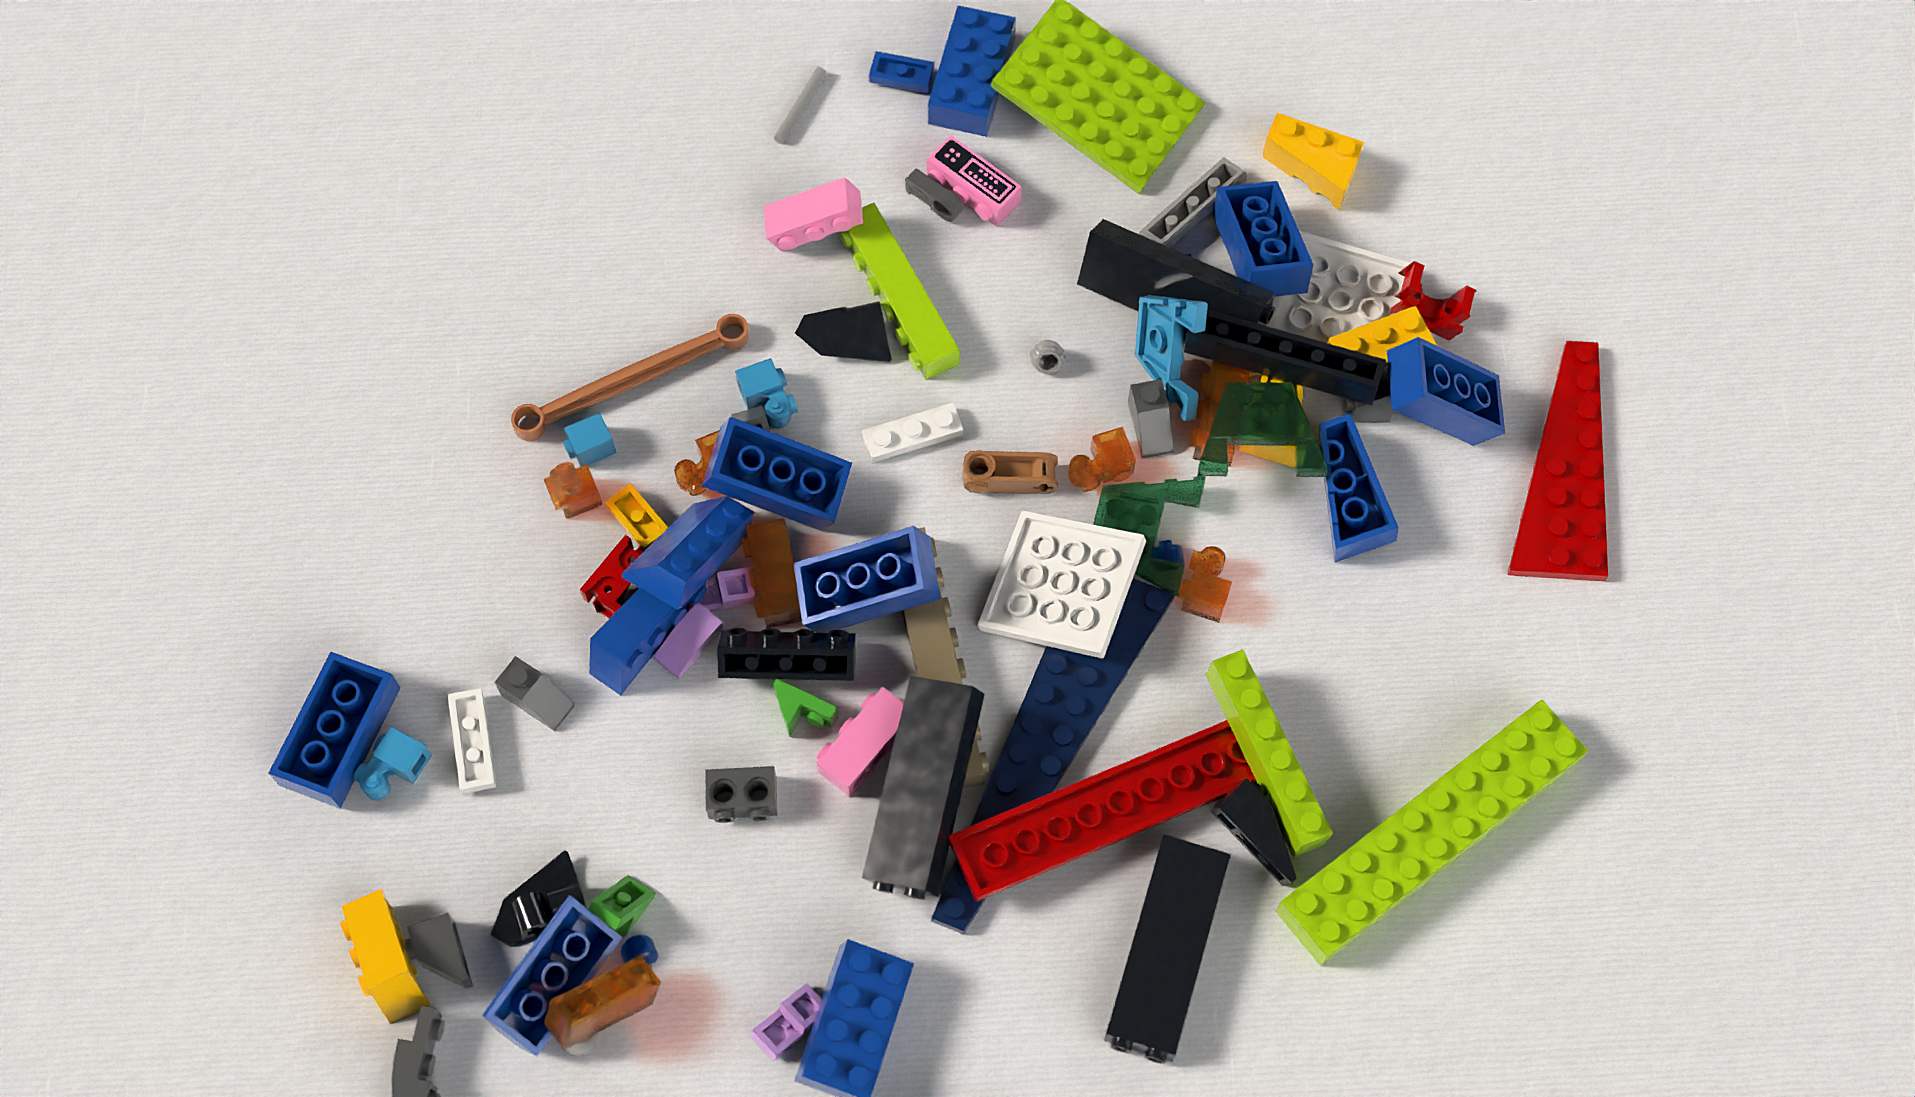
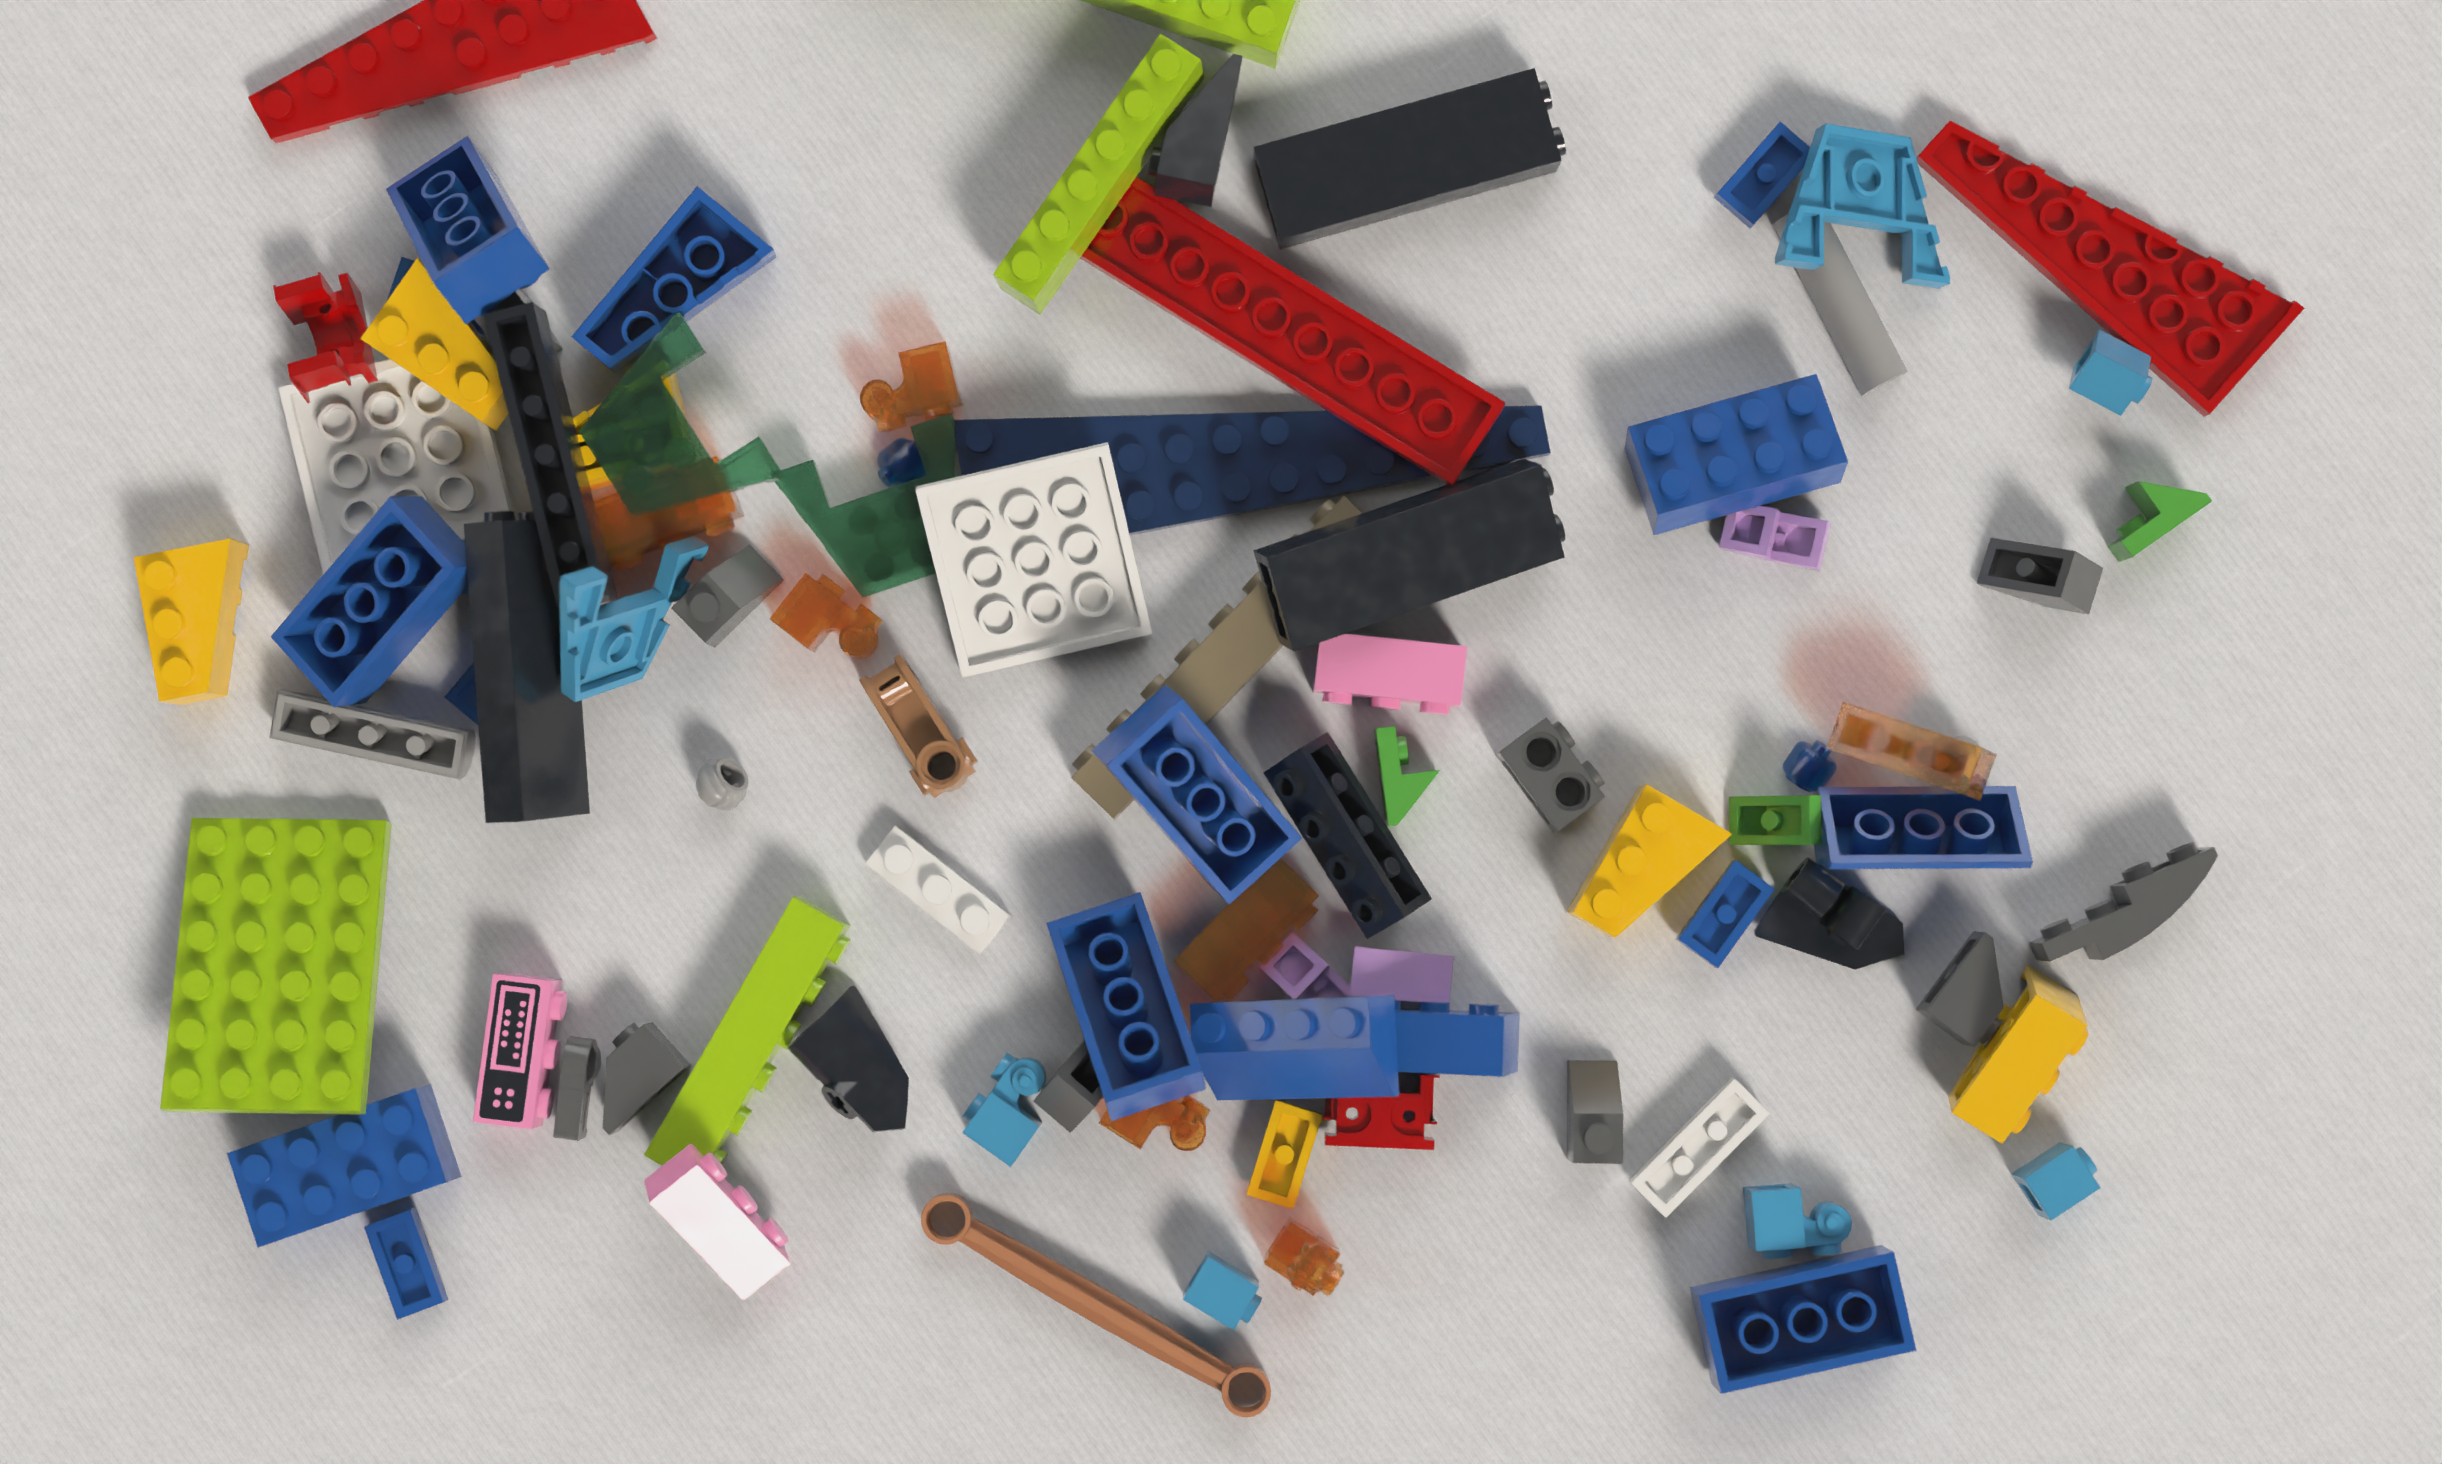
camera: 120 degrees left, 20 degrees up
light grey bar [774,67,827,144] -> none
none -> dark grey slope [603,1022,691,1135]
none -> yellow wedge [1567,784,1732,938]
none -> blue plate [1676,860,1775,968]
none -> dark azure brick [2011,1142,2101,1221]

